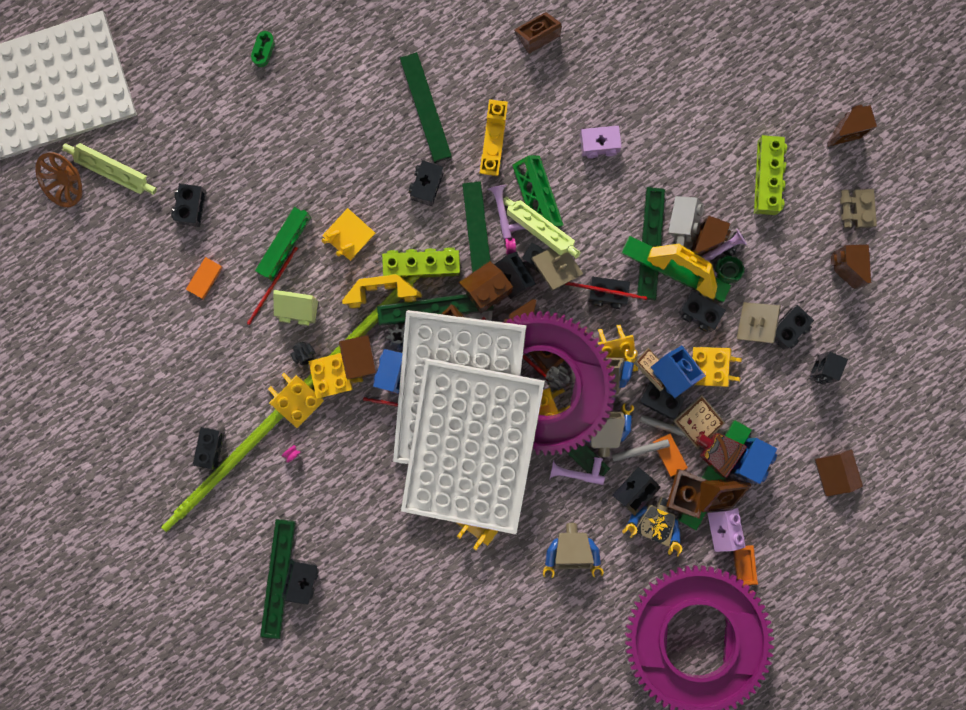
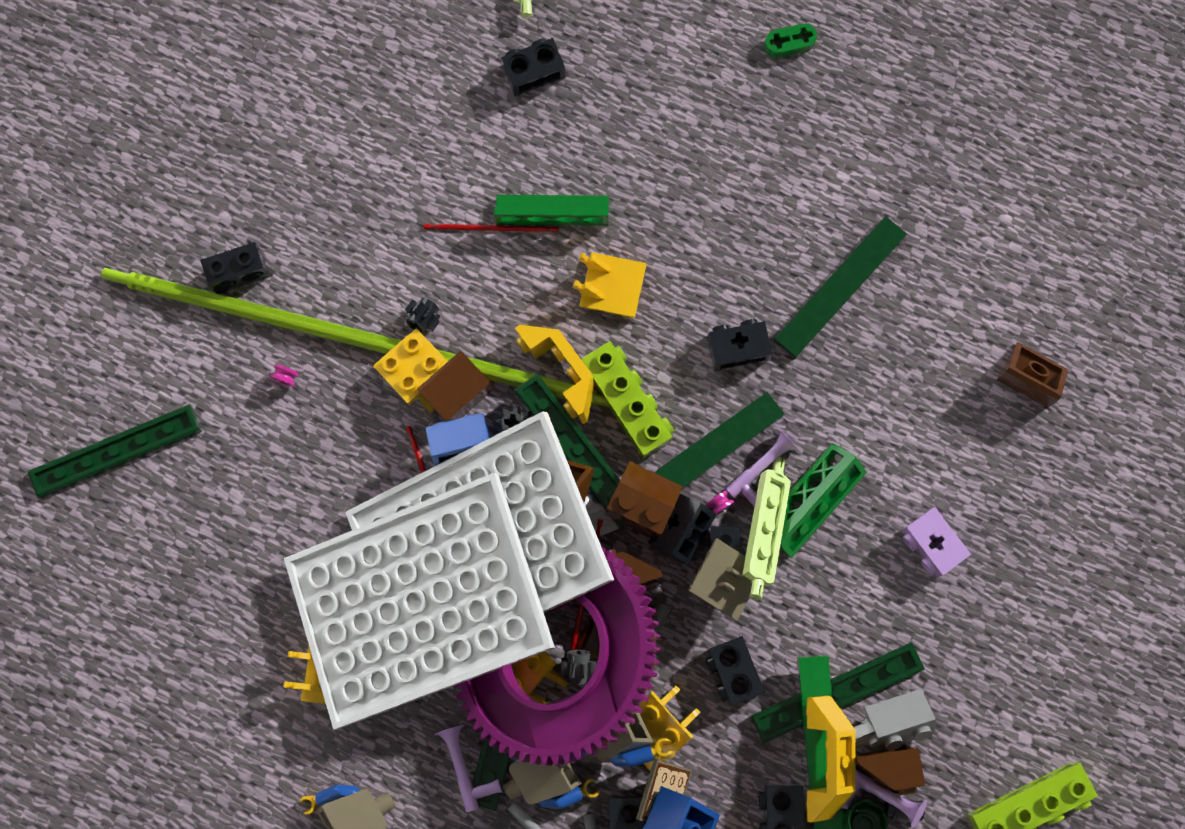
camera: 65 degrees right, 5 degrees down
orange tile [186,257,223,300] -> none
yellow plate [268,372,324,428] -> none
yellowish green slope [273,290,318,326] -> none
black brick [282,558,319,605] -> none
yellow slope [479,99,508,176] -> none
red piece [565,282,647,300] -> none

